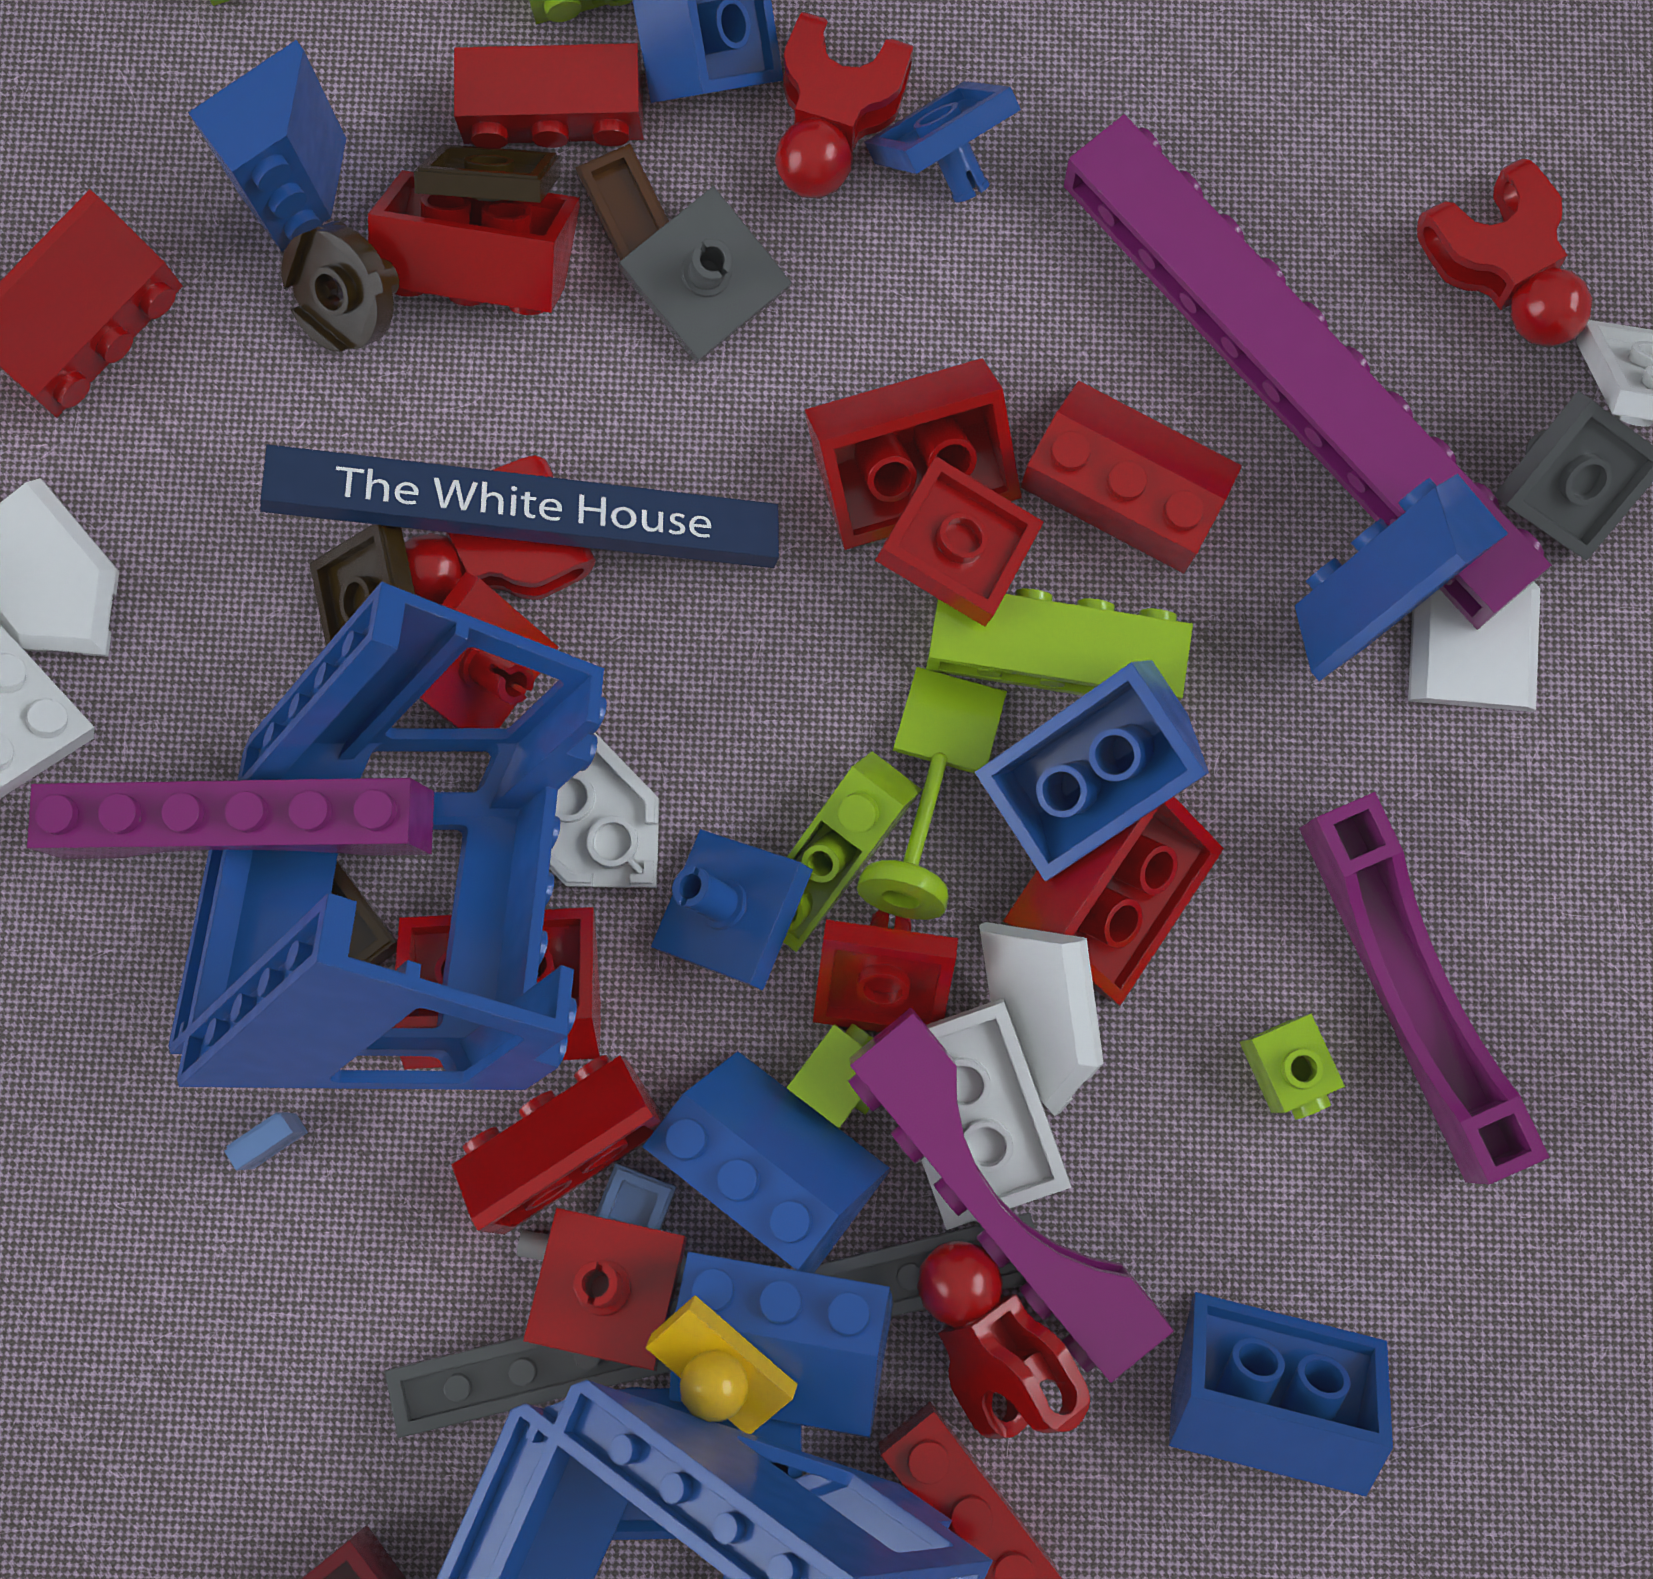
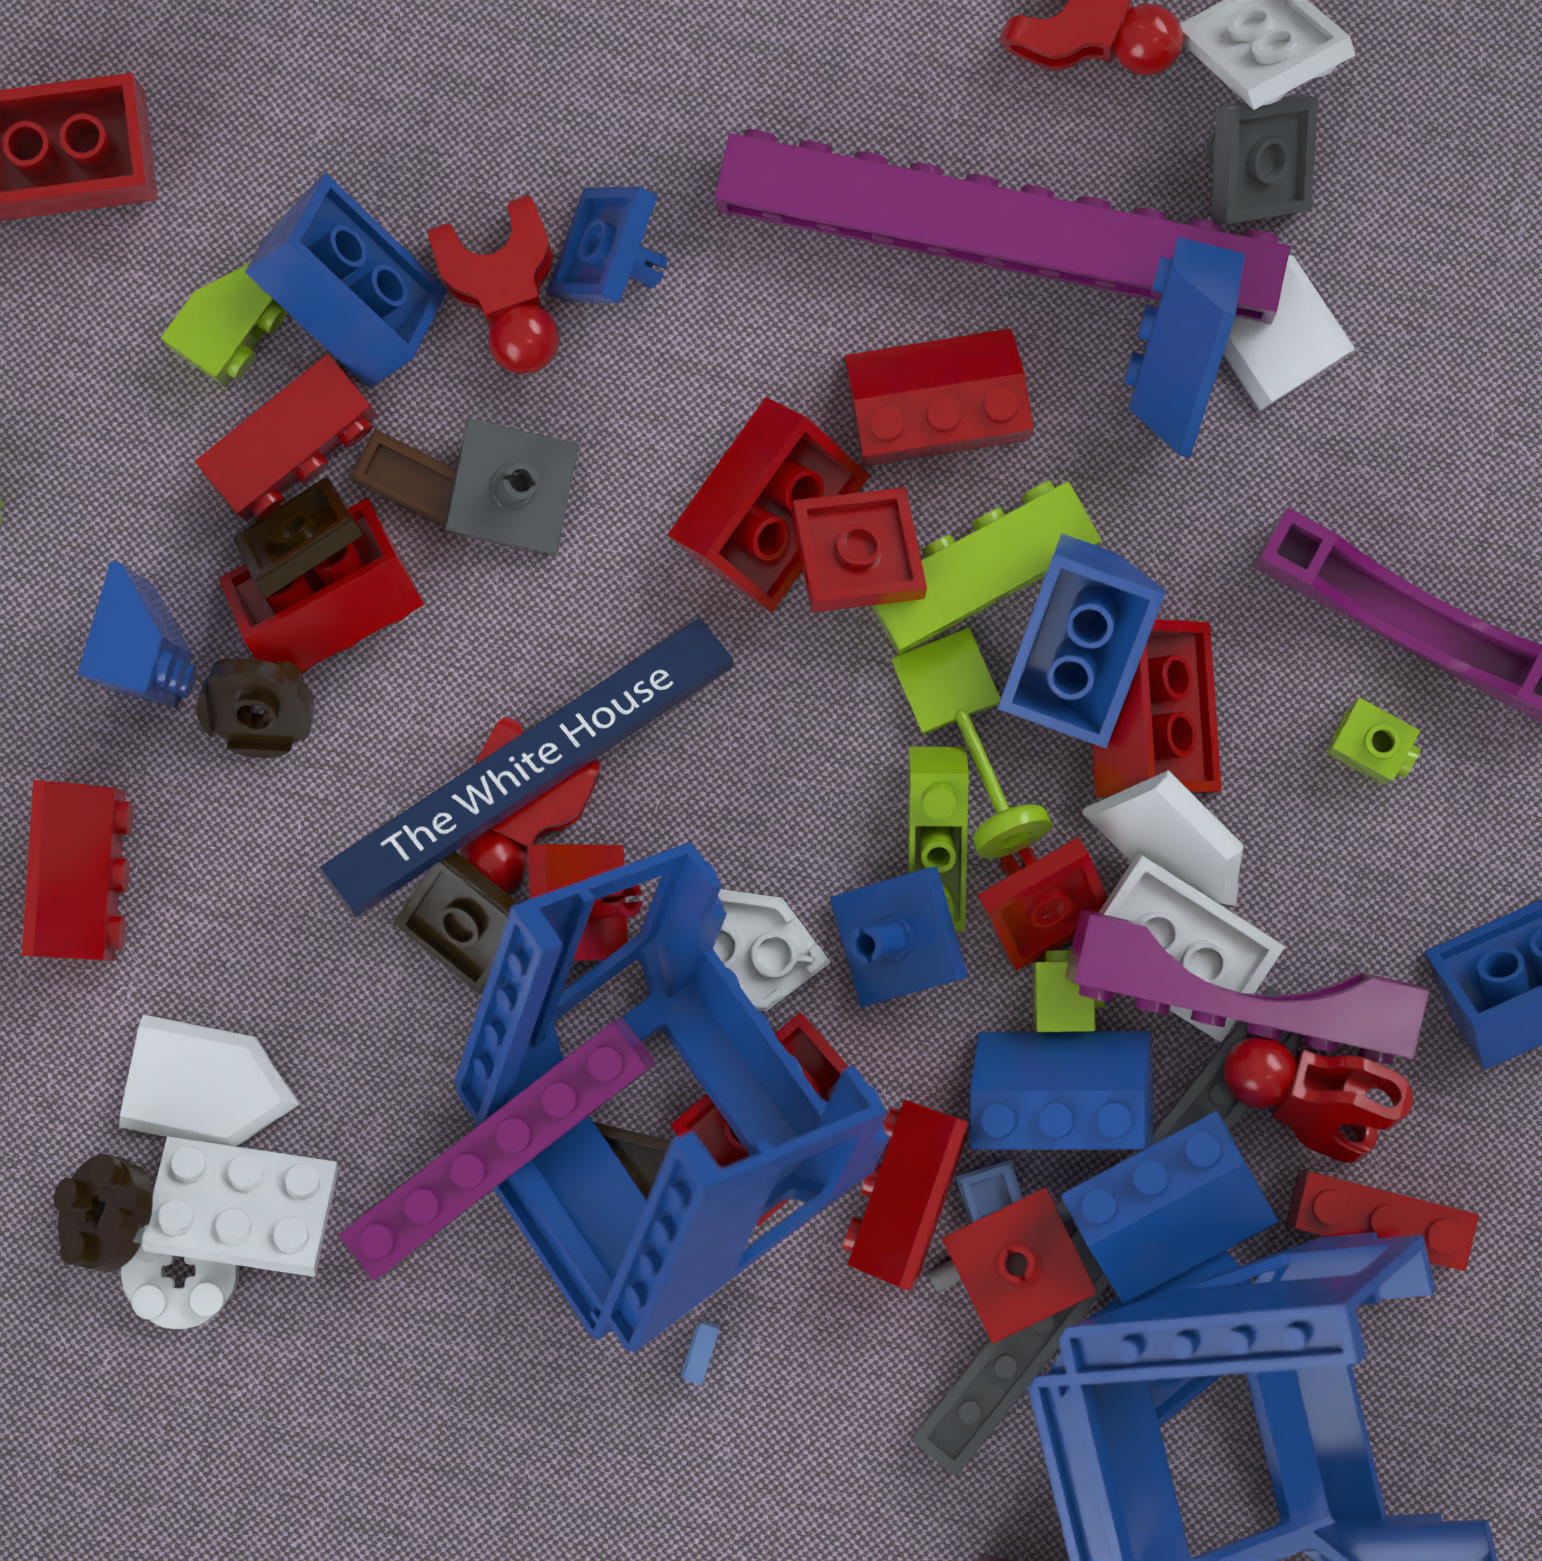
camera: 30 degrees left, 5 degrees up
yellow tile [645,1295,798,1434] -> none

